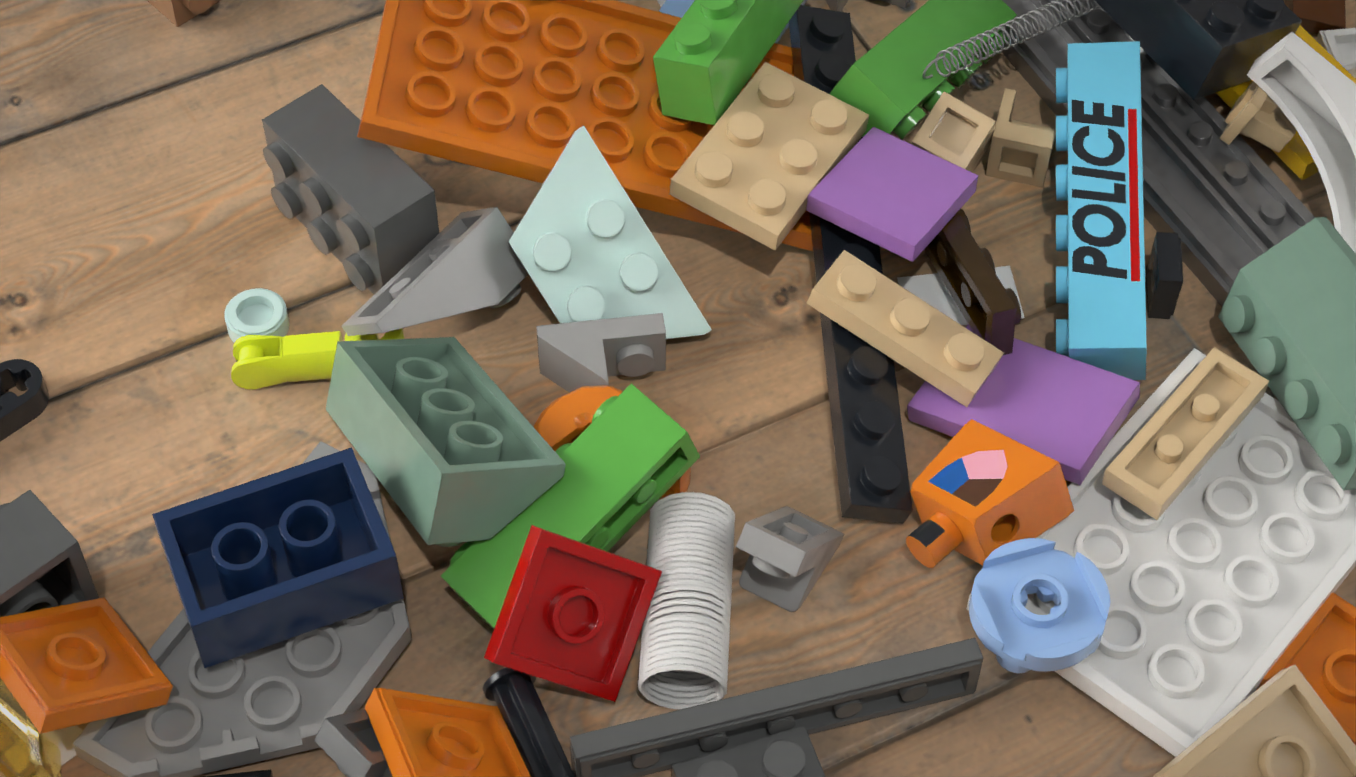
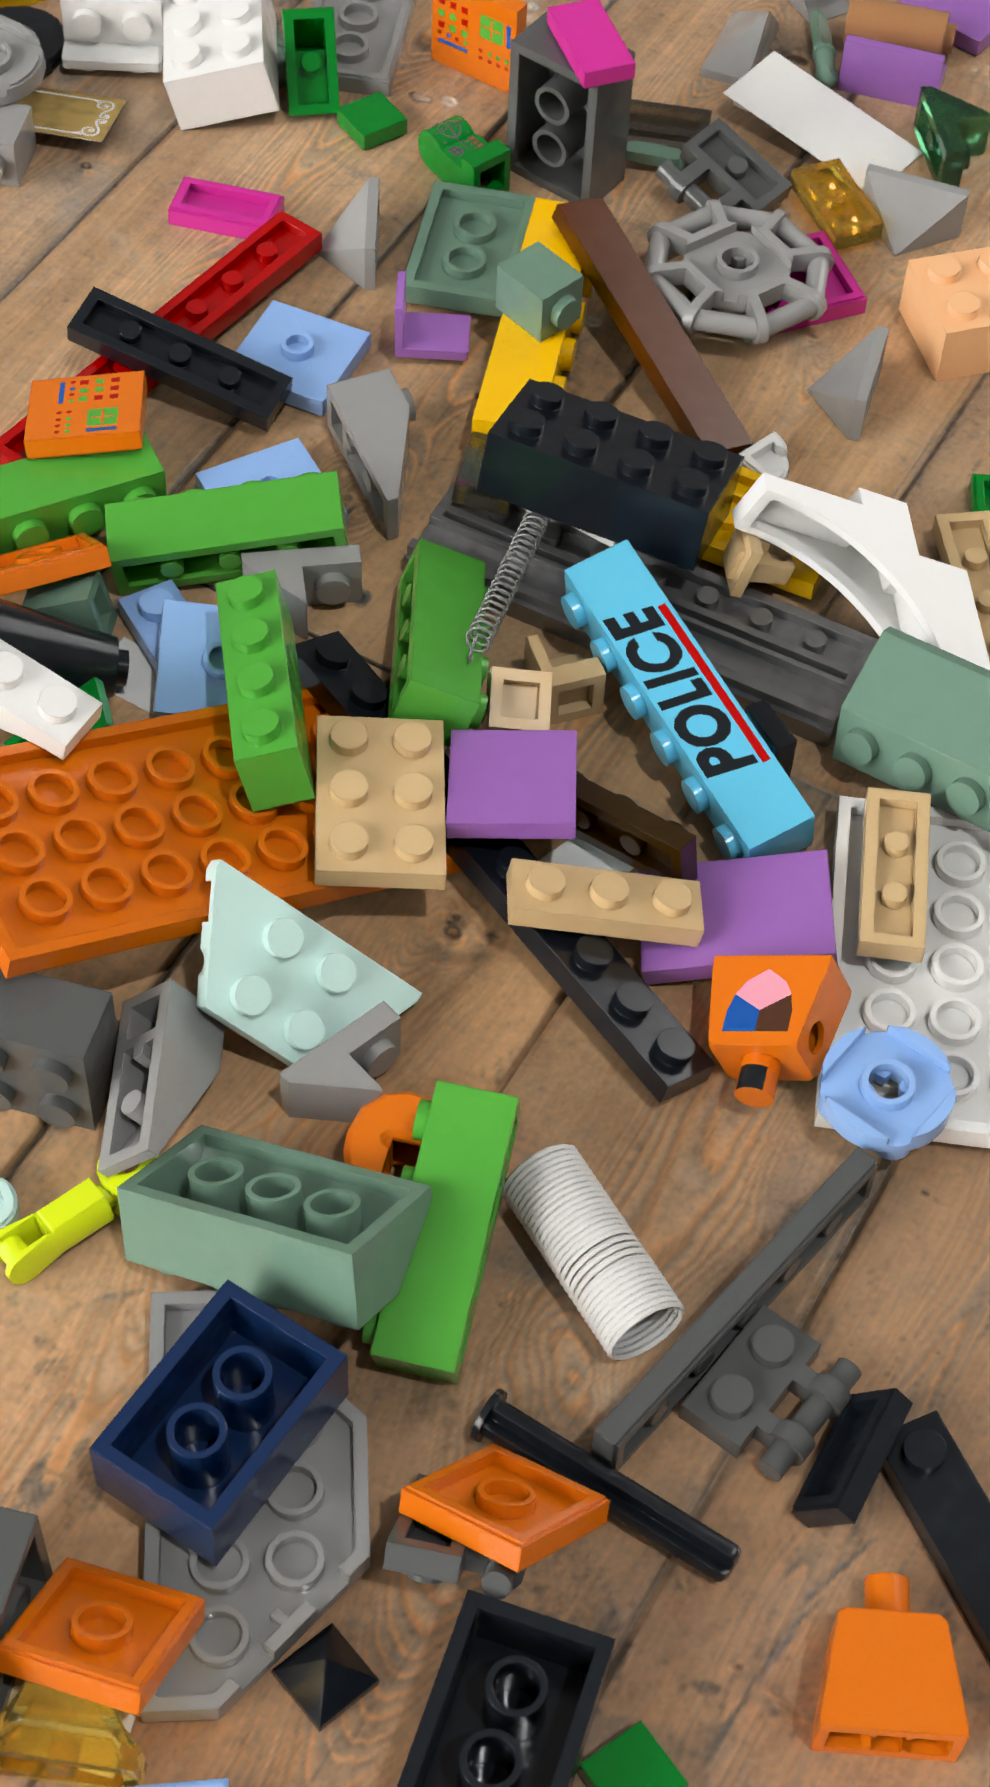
camera: 35 degrees left, 0 degrees up
red plate [484,525,662,702] -> none
light grey slope [736,506,844,612] -> none

